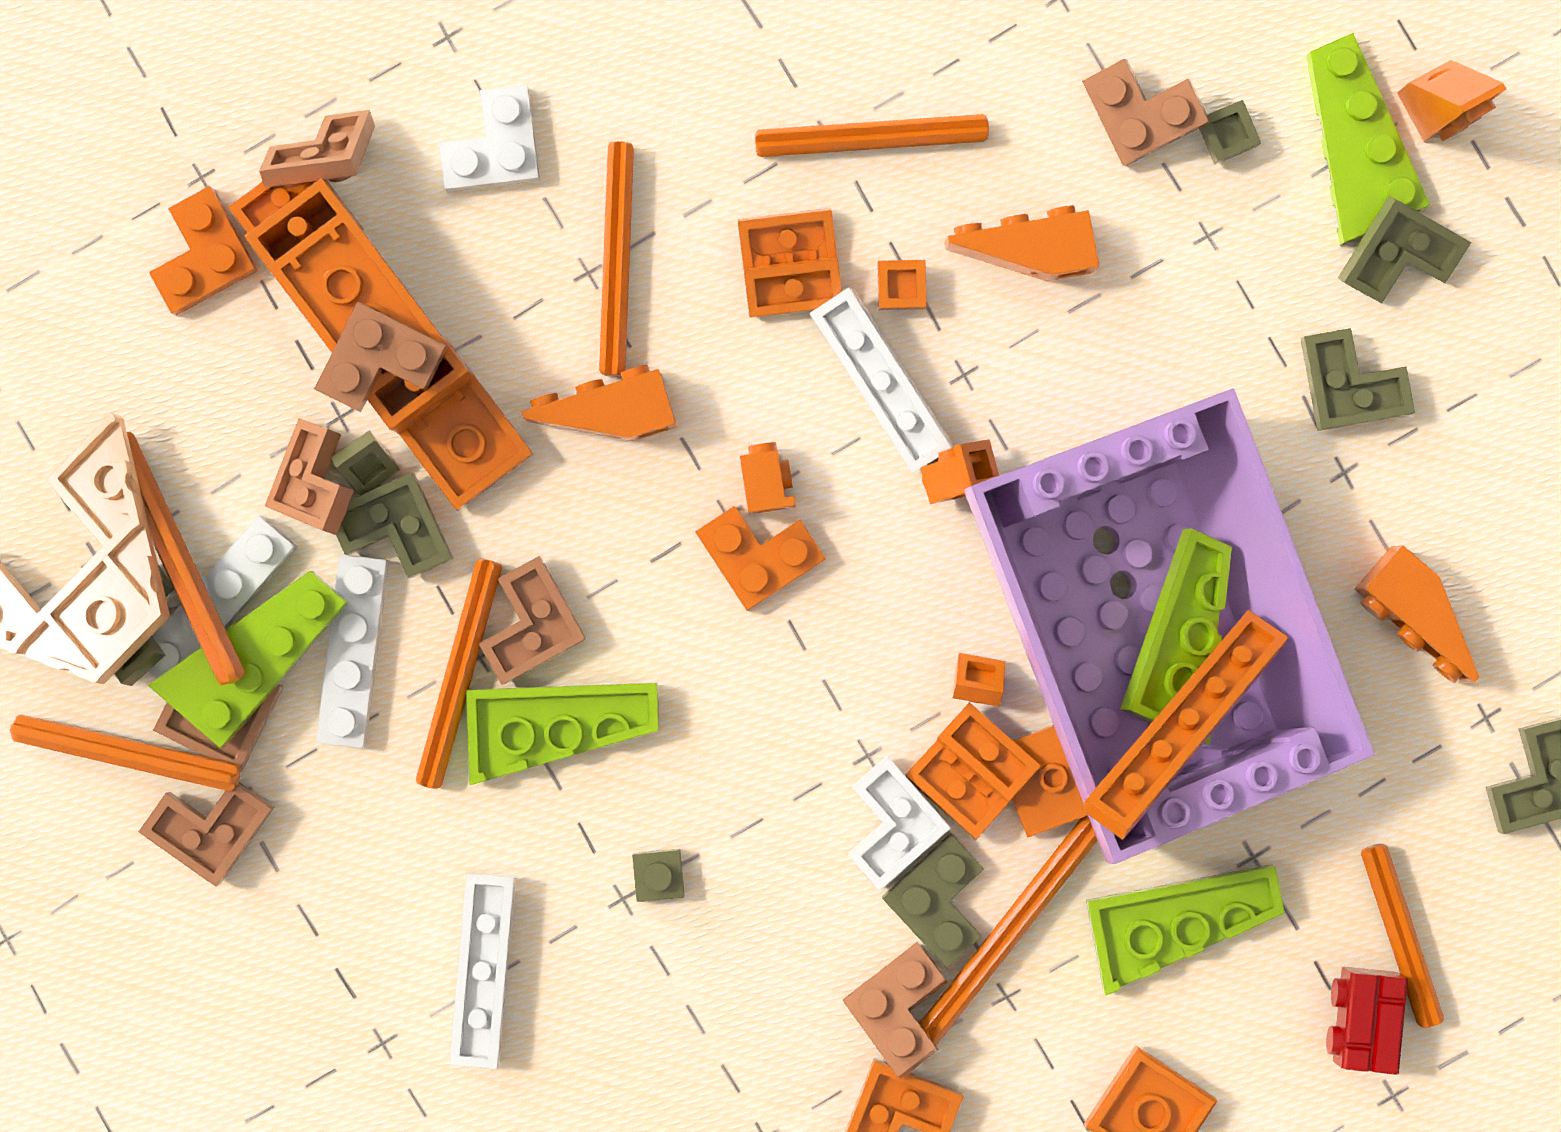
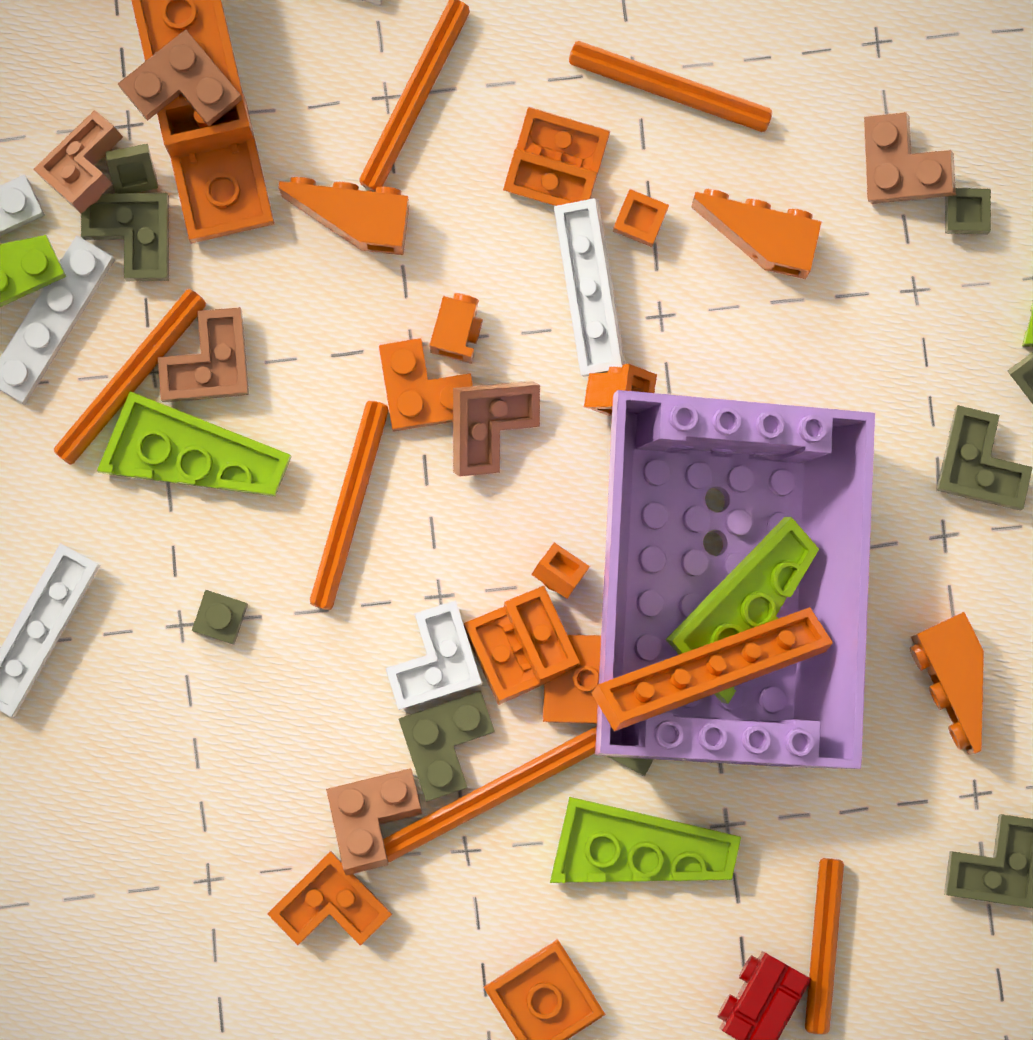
camera: 20 degrees right, 5 degrees down
none -> orange axle [310,401,389,610]
none -> nougat plate [453,381,540,477]

